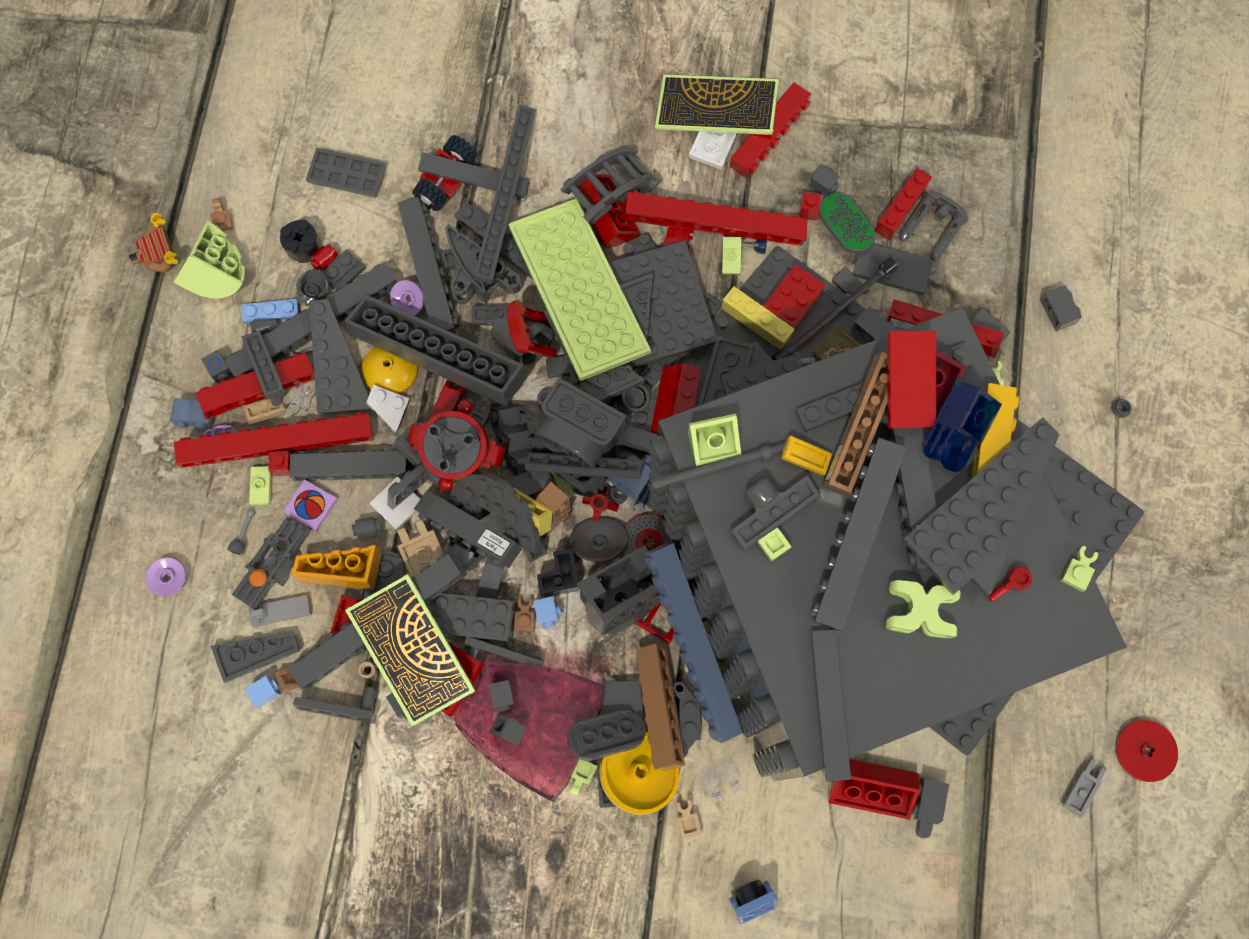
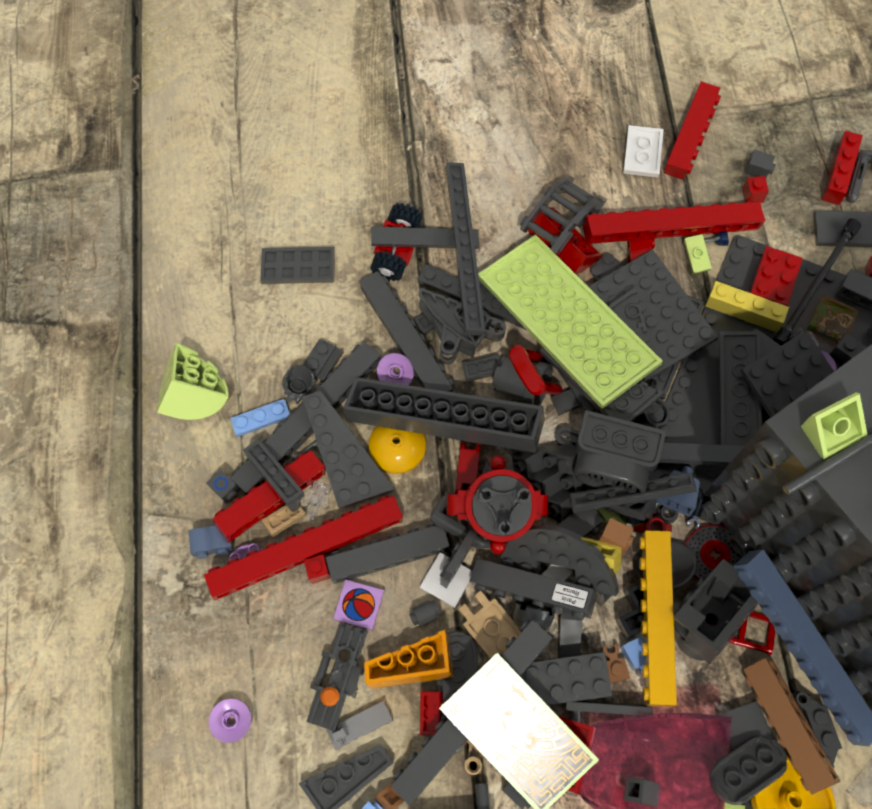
camera: 10 degrees left, 5 degrees down
torso [129,213,178,273] -> none
medium nougat plate [210,198,233,231] -> none
hinge [227,509,255,555] -> none
dark grey cone [249,318,278,335] -> none
yellowish green plate [249,466,271,506] -> none
black brick [280,219,322,263] -> none
red brick [310,244,338,271] -> none
white wing [366,385,409,433] -> none
dark grey brick [489,680,514,712] -> none
red slope [650,364,701,435] -> none
black piece [655,74,779,135] -> none
tile [819,193,876,254] -> none
dark grey tile [832,268,870,294] -> none
none -> yellow brick [639,531,677,707]

